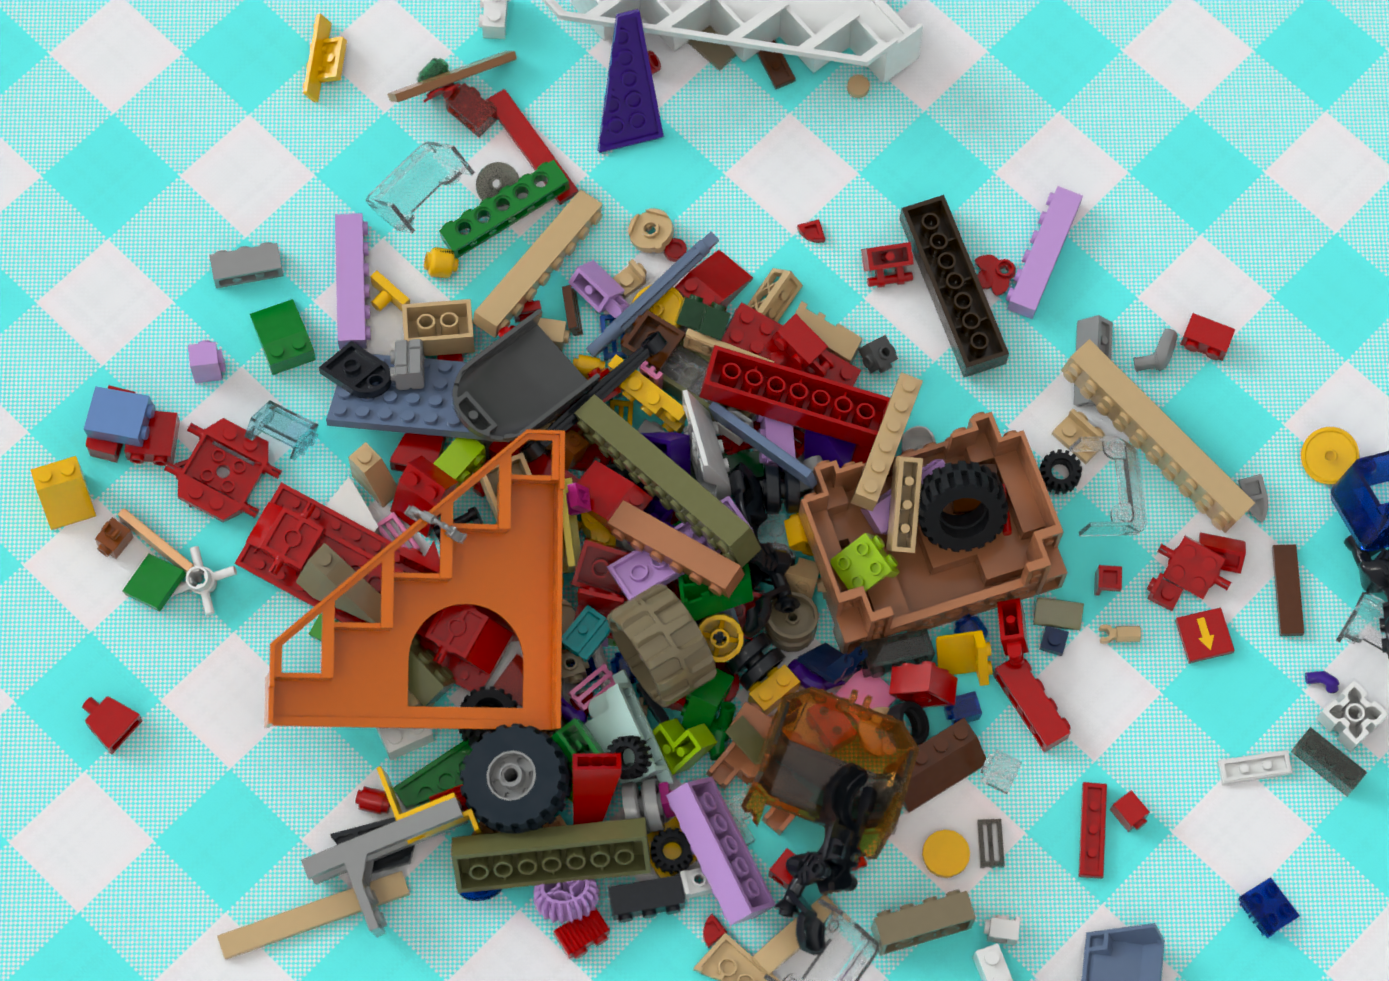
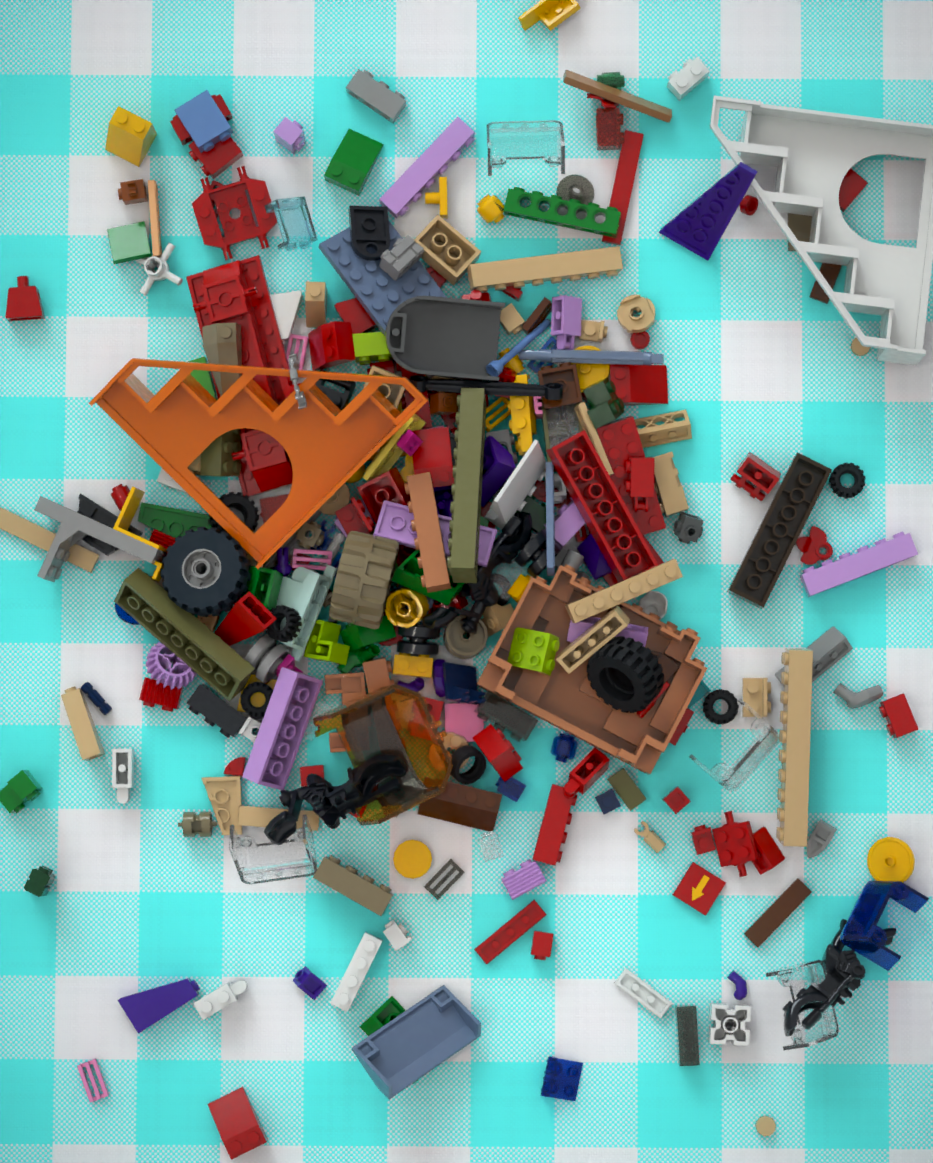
camera: 50 degrees right, 15 degrees up
teal plate [562,605,611,663] -> none
olive slope [725,715,774,767] -> none
red tile [797,219,825,243] -> none
yellow bracket [936,630,993,686] -> none
none -> medium blue piece [486,319,551,377]
none -> lavender brick [501,859,546,900]
none -> black tyre [829,463,866,499]

